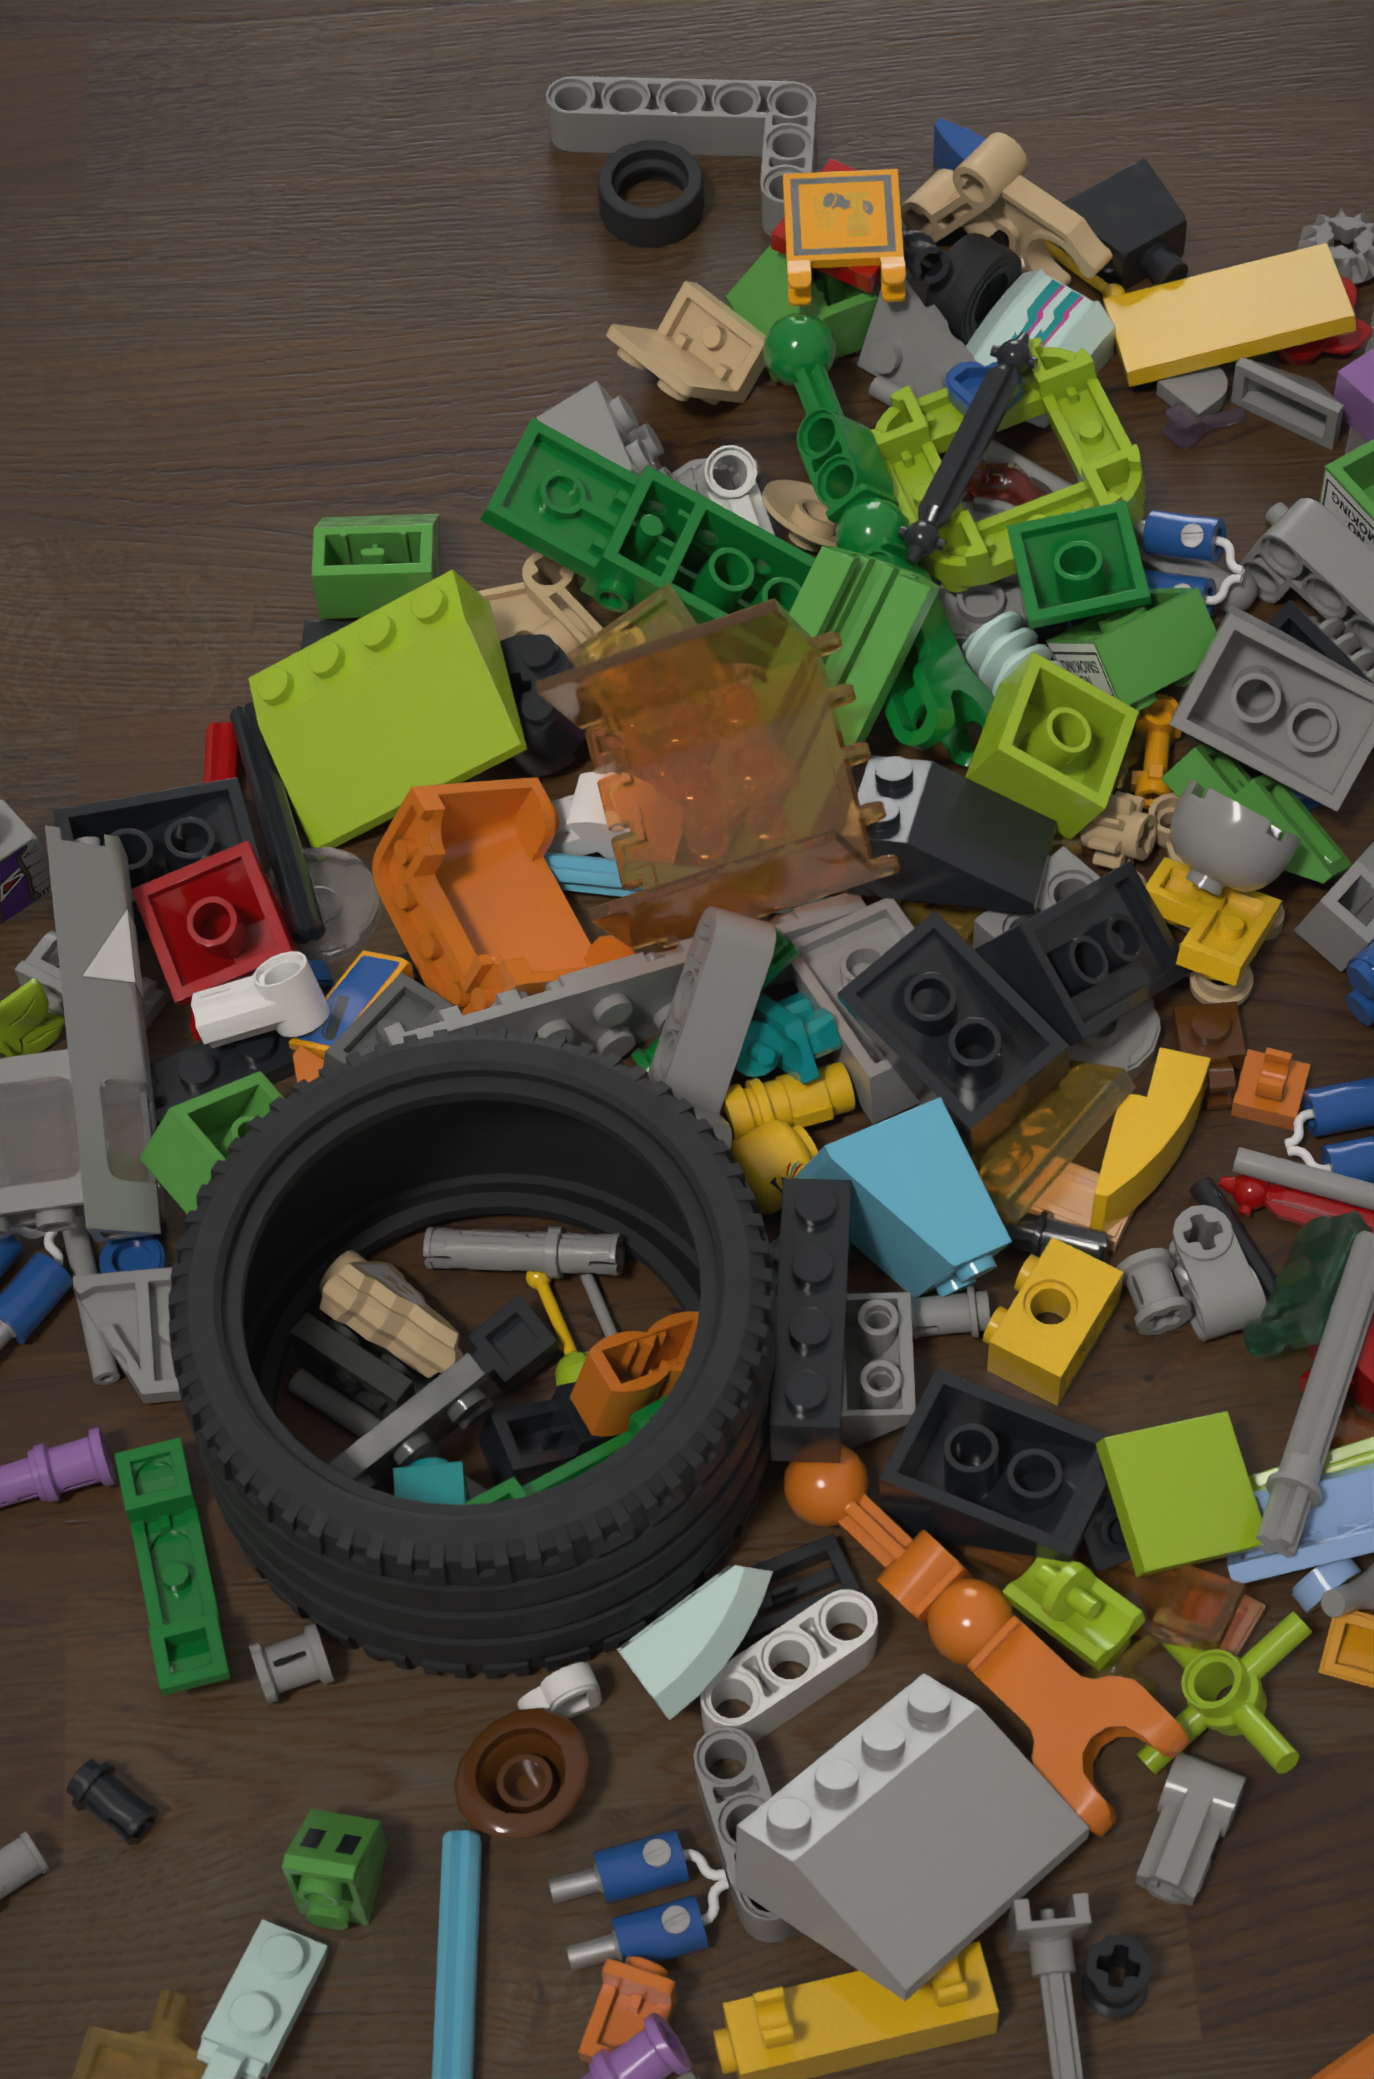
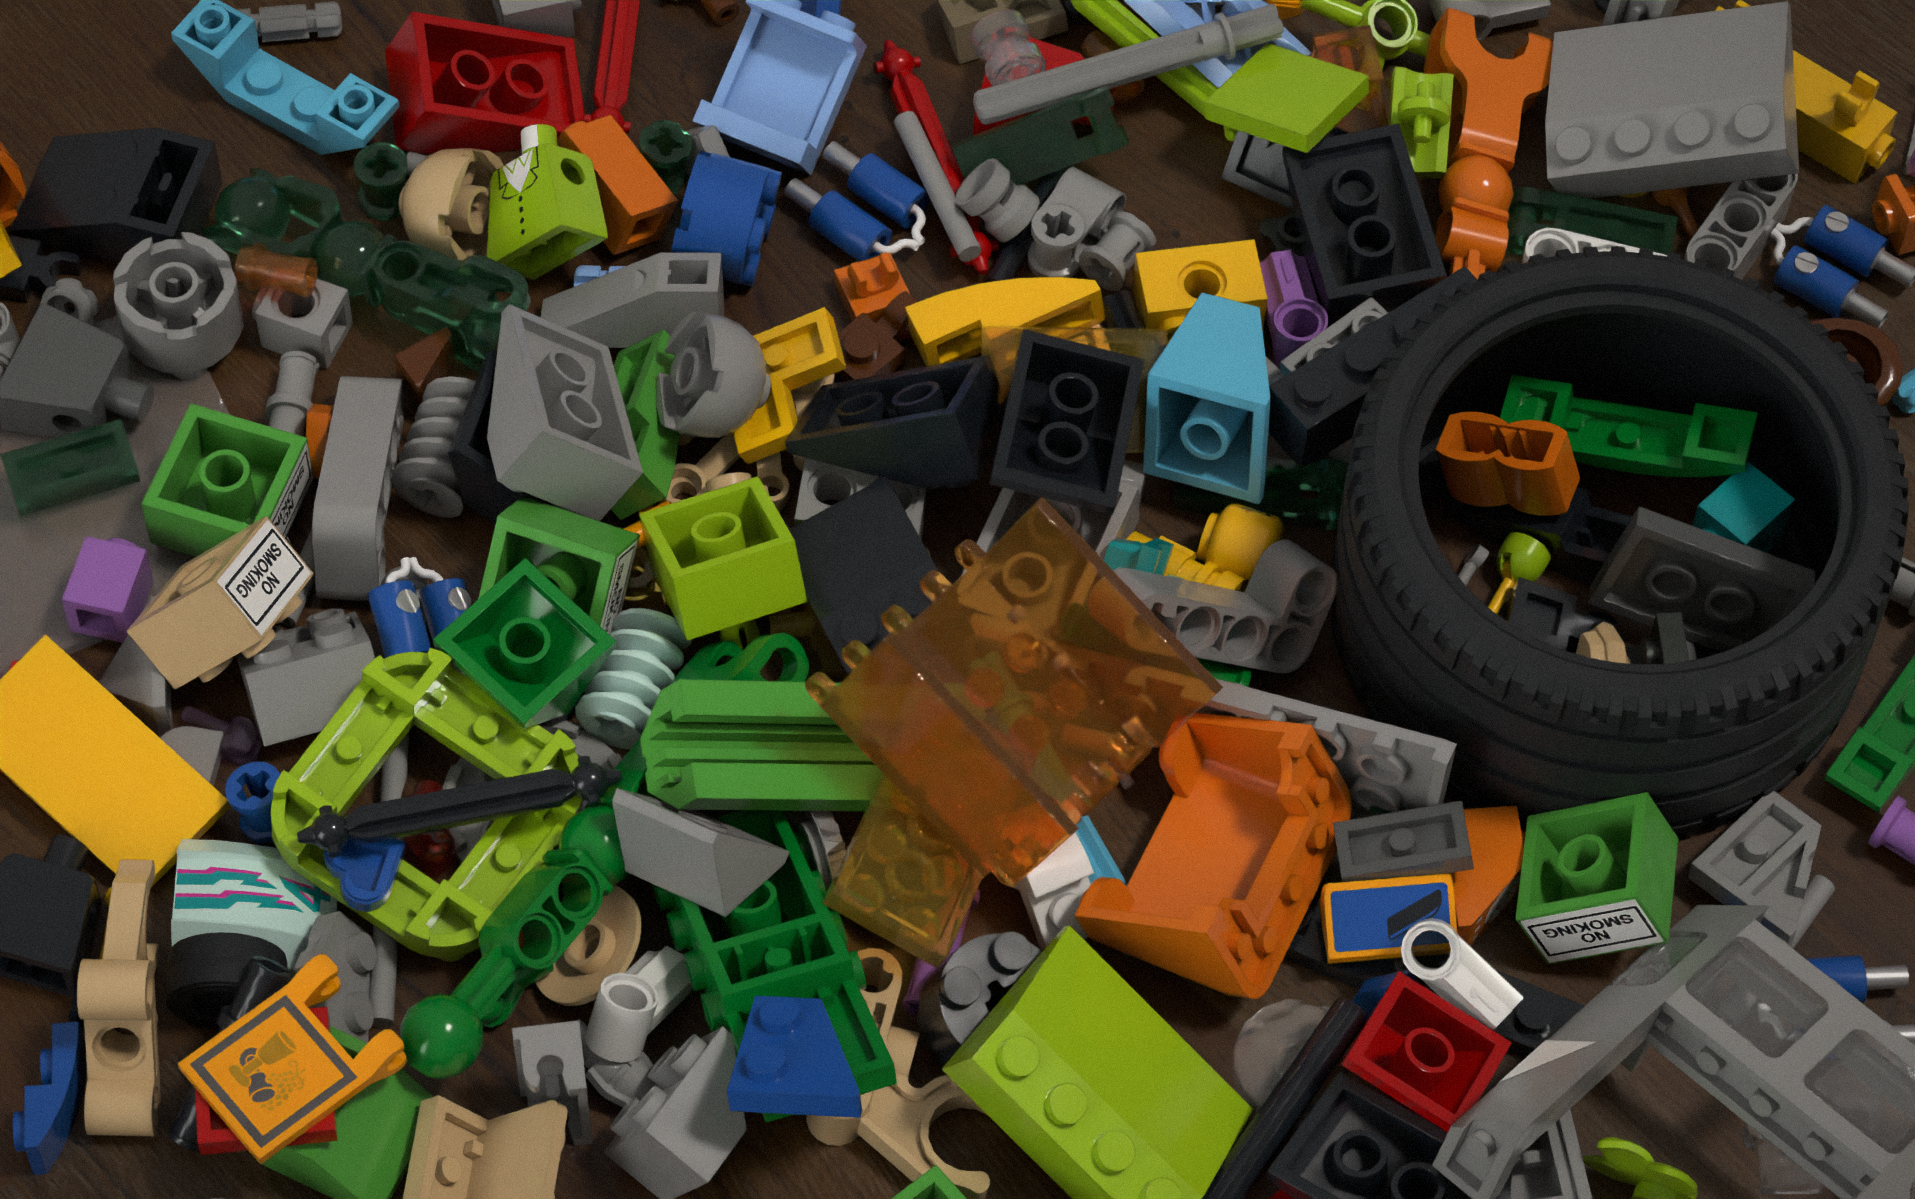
camera: 135 degrees left, 0 degrees up
none -> tan brick [127,516,314,689]
none -> blue bush [225,761,280,844]
none -> light grey slope [236,609,375,747]
none -> light grey hinge [512,1020,592,1146]
none -> light grey slope [612,788,790,917]
none -> blue wing [727,996,862,1118]
none -> light grey wheel [955,158,1040,243]
none -> medium lavender piece [1260,250,1328,369]
none -> clear green plate [1506,187,1678,256]

